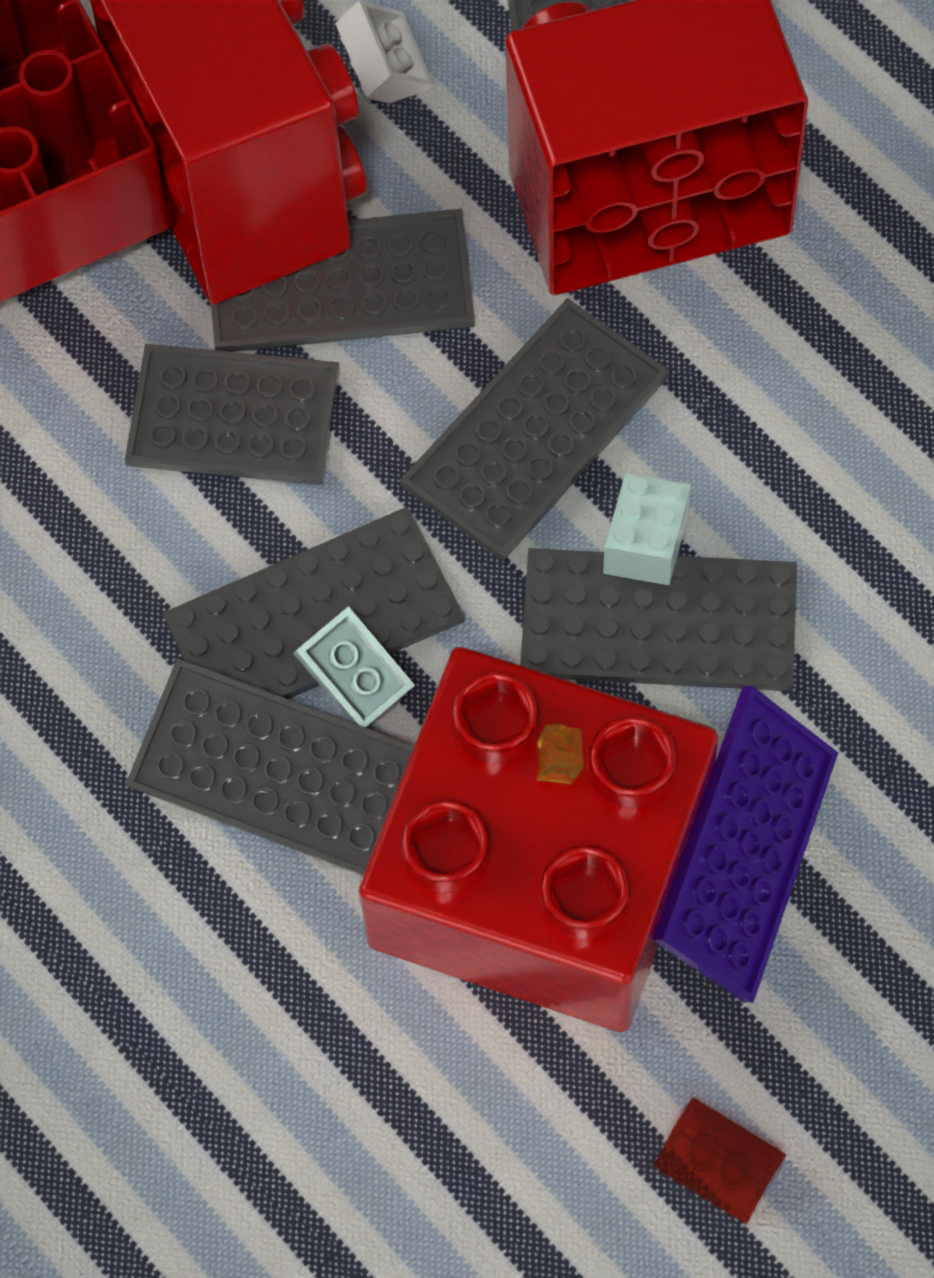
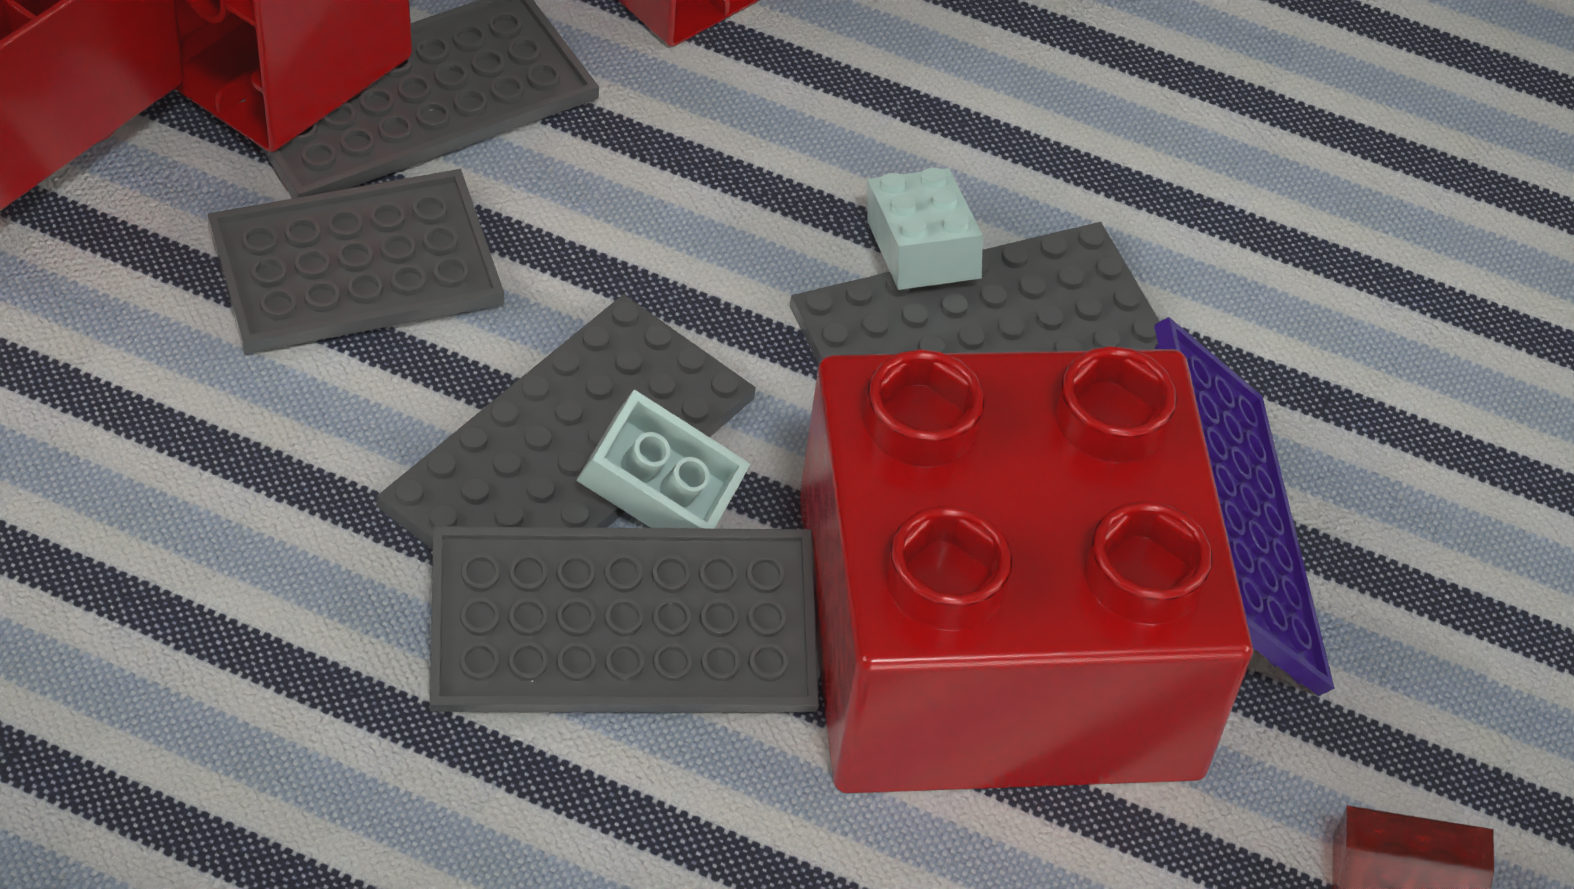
camera: 35 degrees left, 15 degrees down
dark grey plate [400,298,670,562] -> none
clear yellow brick [537,724,584,784] -> none

